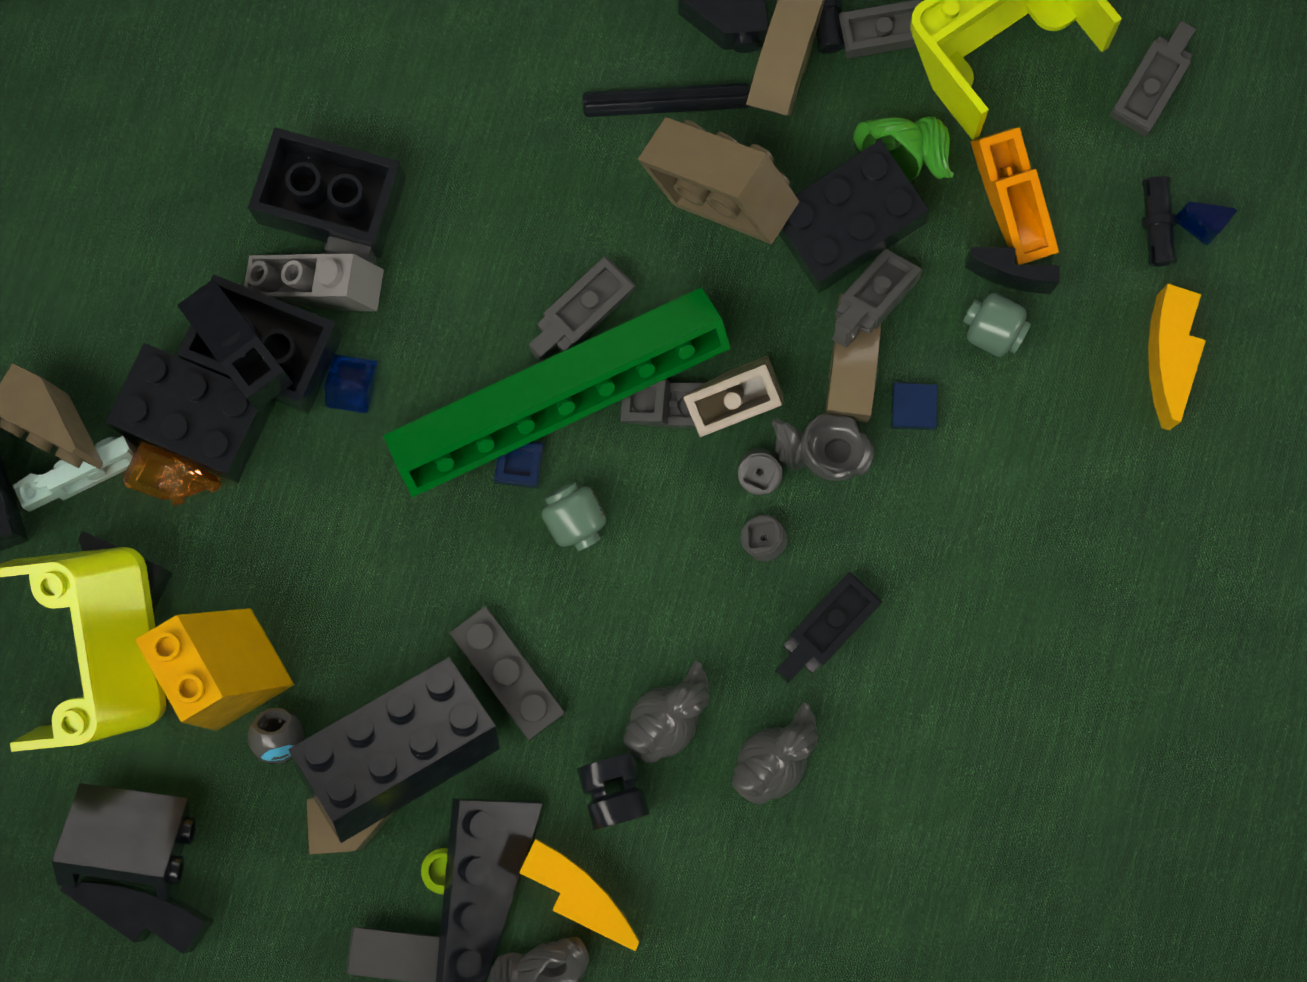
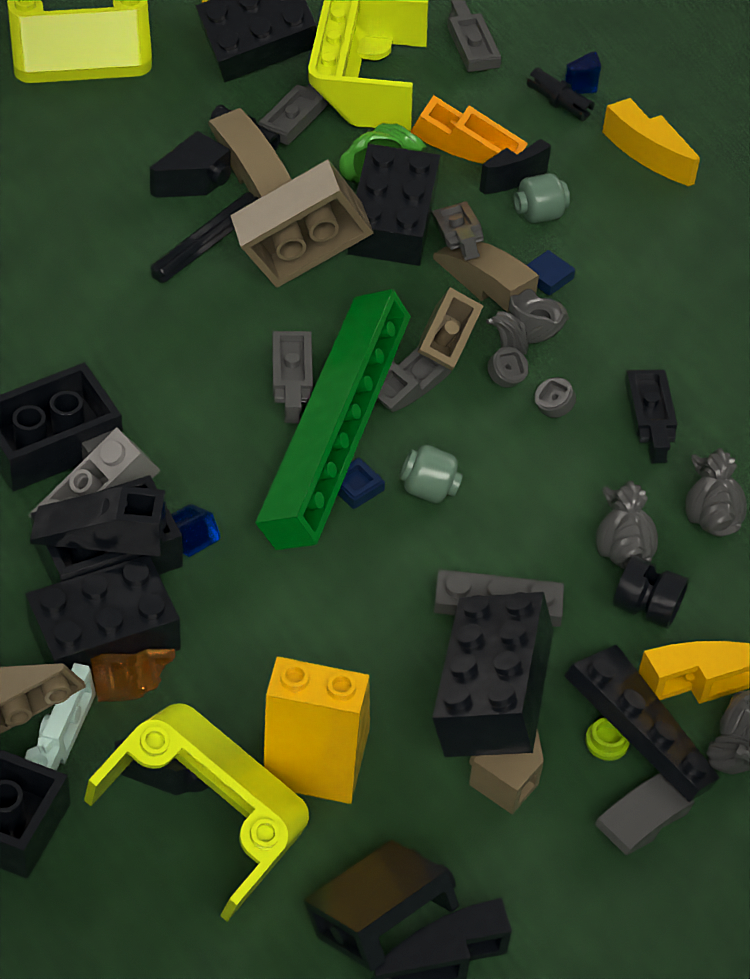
camera: 50 degrees left, 30 degrees down
dark grey piece [247,708,305,764] -> none

